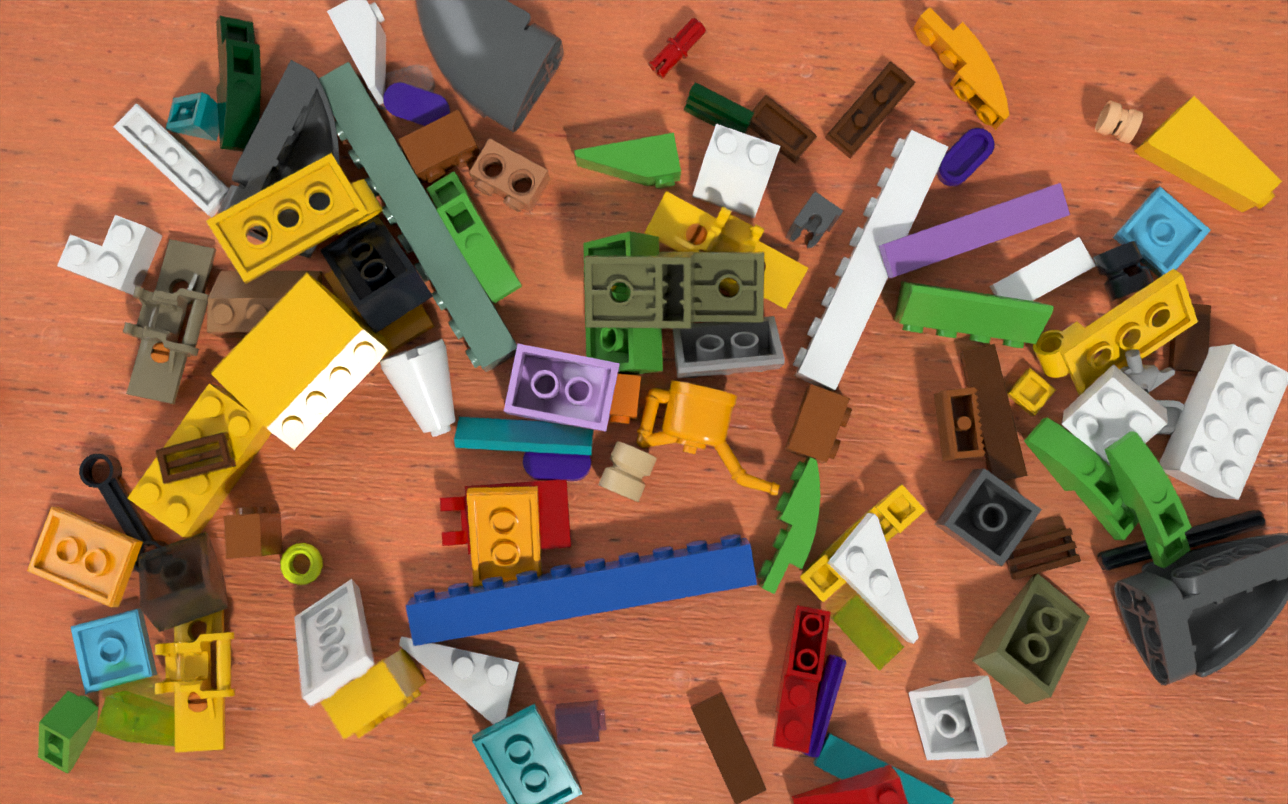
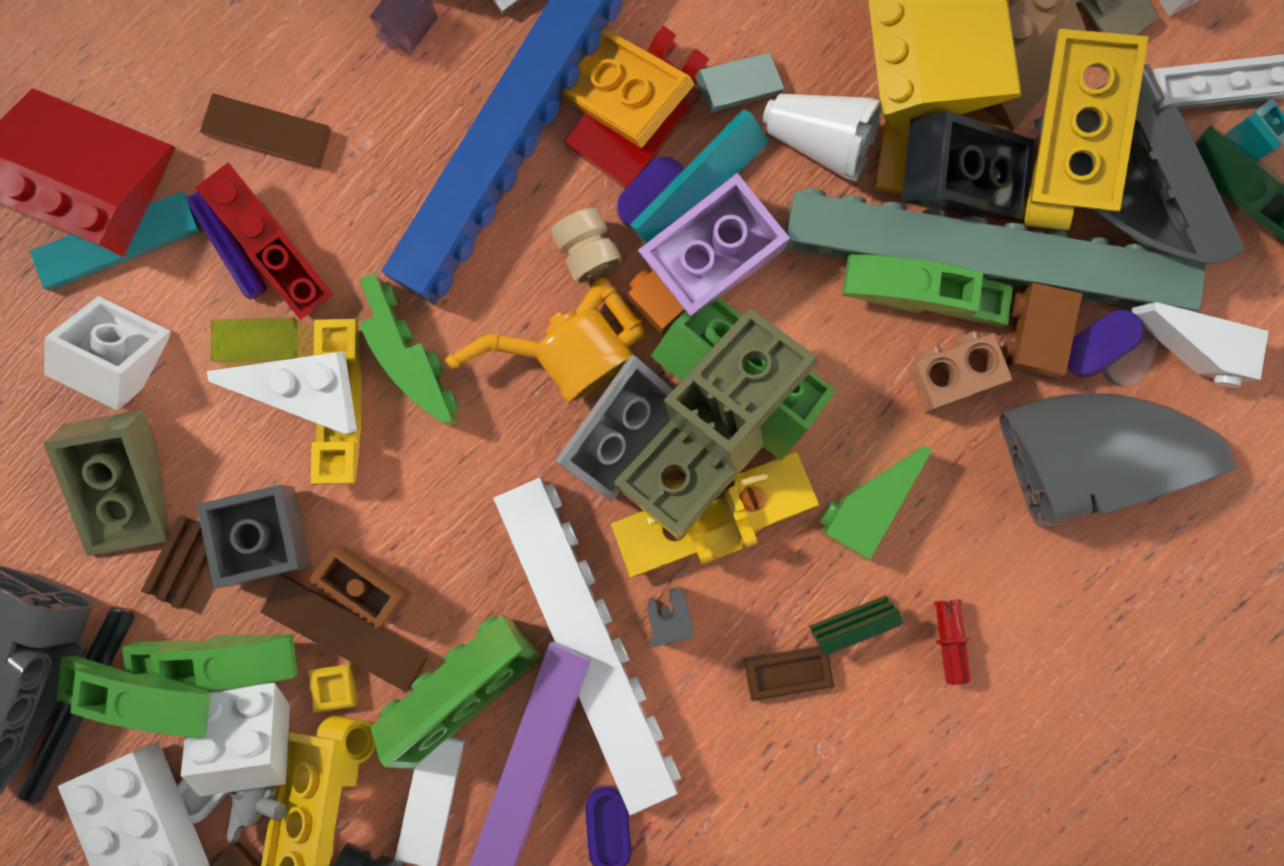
camera: 130 degrees right, 0 degrees up
white slope [692,124,780,219] -> none
dark orange brick [784,384,852,464] -> none
reddish brown tile [825,61,916,159] -> none
none -> sand green tile [695,52,784,113]

